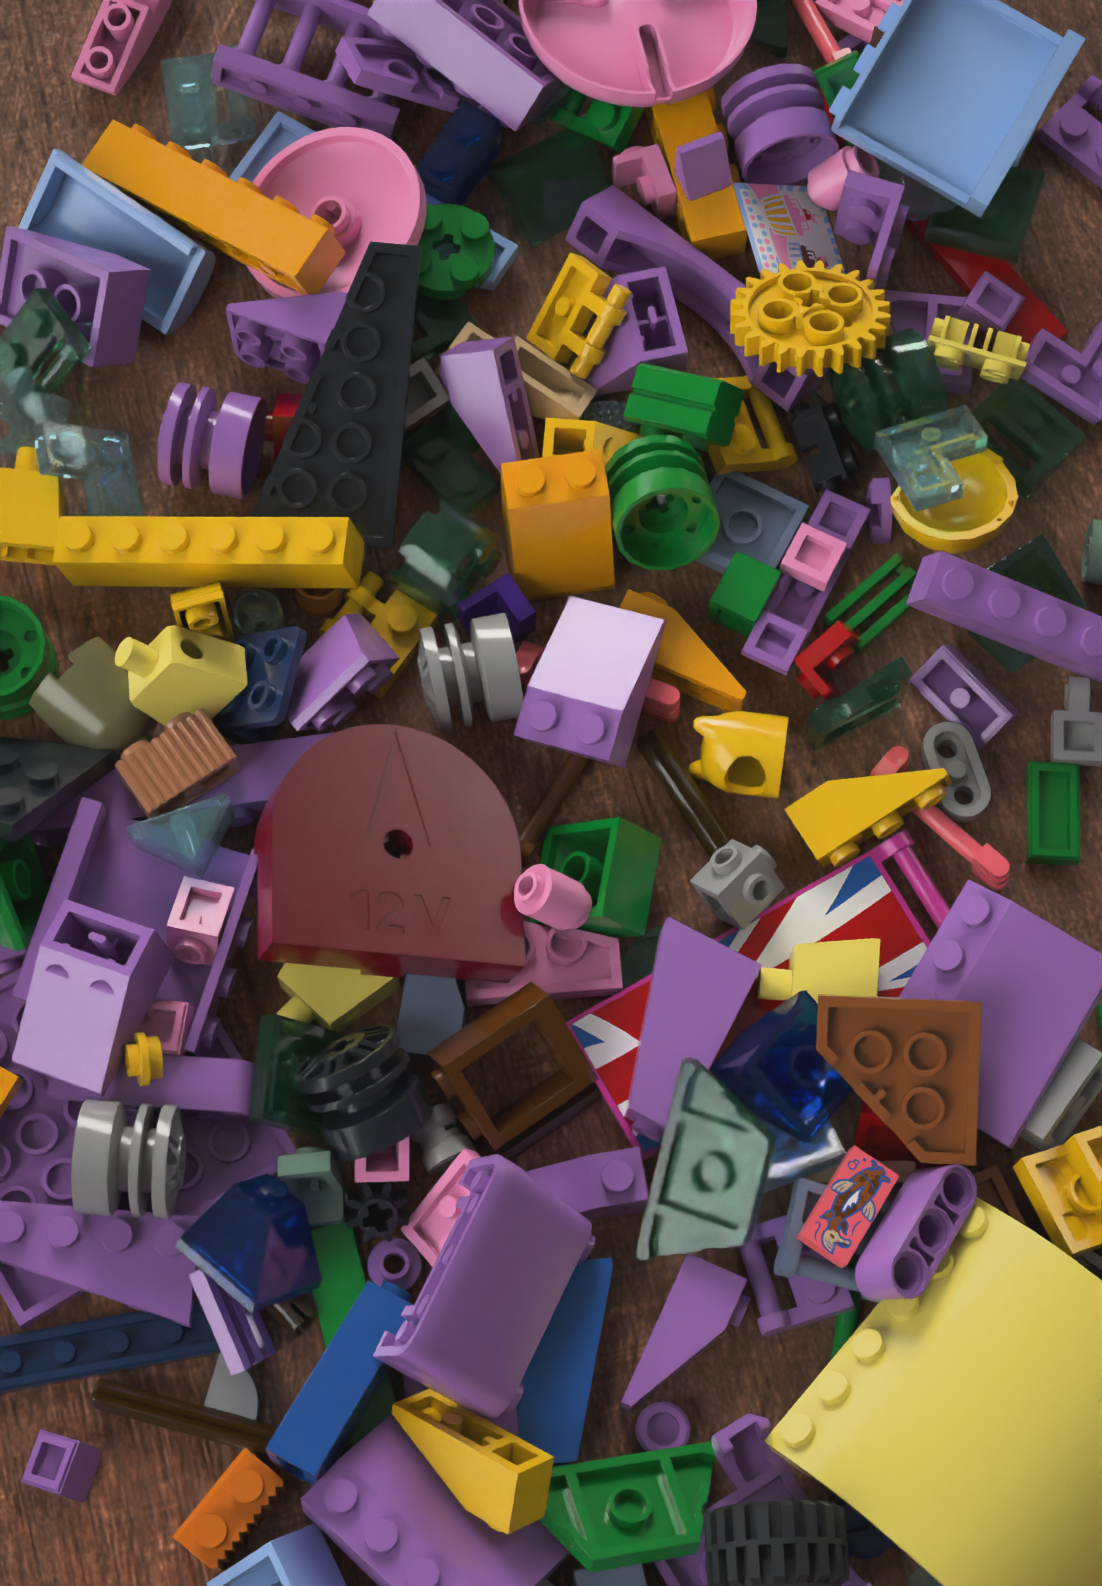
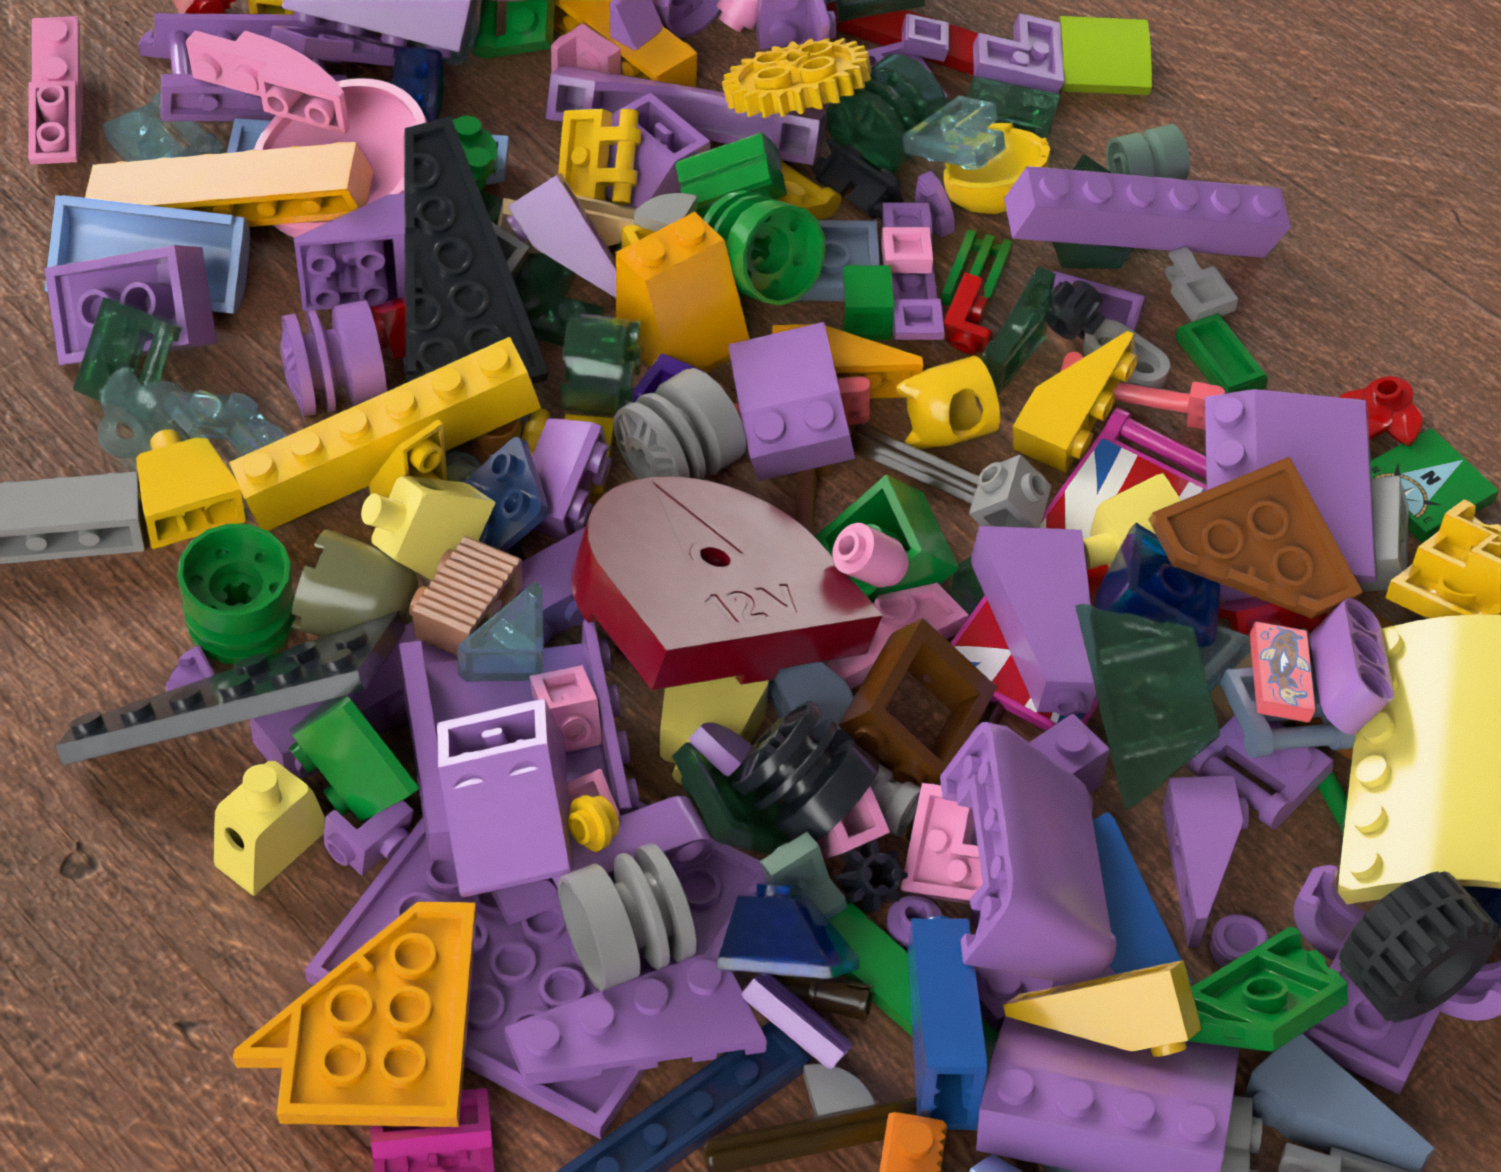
camera: 30 degrees left, 20 degrees down
clear green slope [485,129,609,247] -> none
sticker [733,183,846,274] -> none
light yellow hinge [924,315,1030,384] -> none
none -> bright pink slope [185,30,350,134]
none -> light grey tile [634,193,697,232]
none -> medium lavender tile [688,723,752,777]
none -> black gear [1043,280,1105,340]

